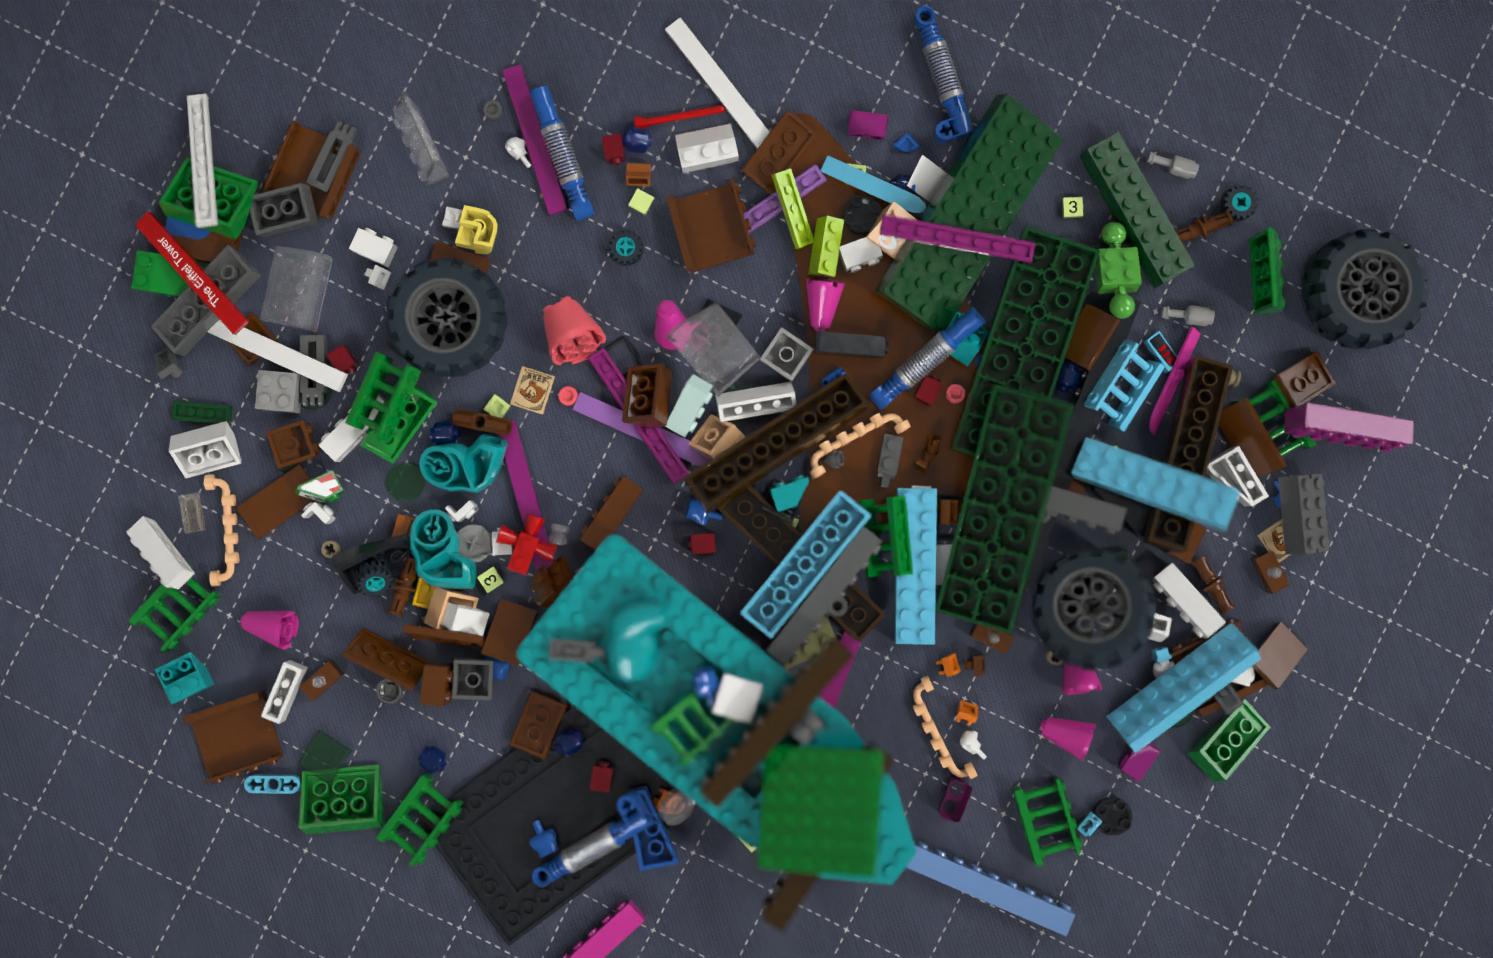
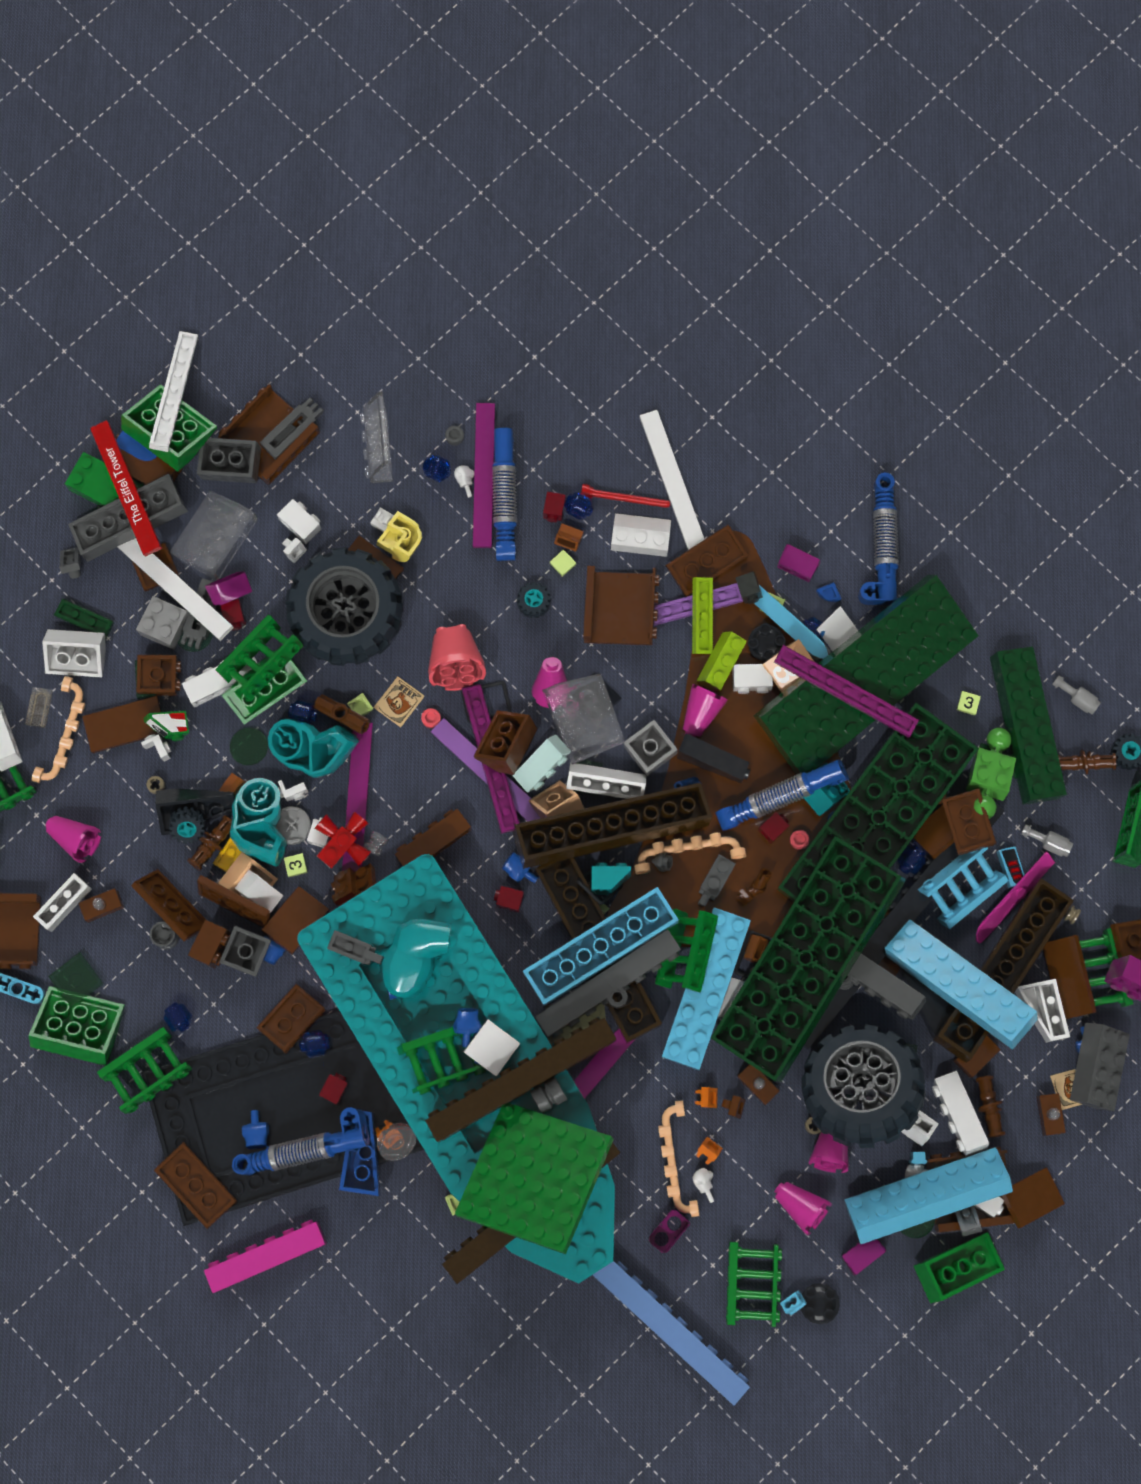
camera: 15 degrees right, 10 degrees down
none -> reddish brown tile [154,1142,237,1229]
none -> magenta piece [205,571,252,605]
none -> clear blue head [423,455,451,482]
none -> pearl dark grey brick [736,571,763,604]
none -> reddish brown tile [942,789,997,855]

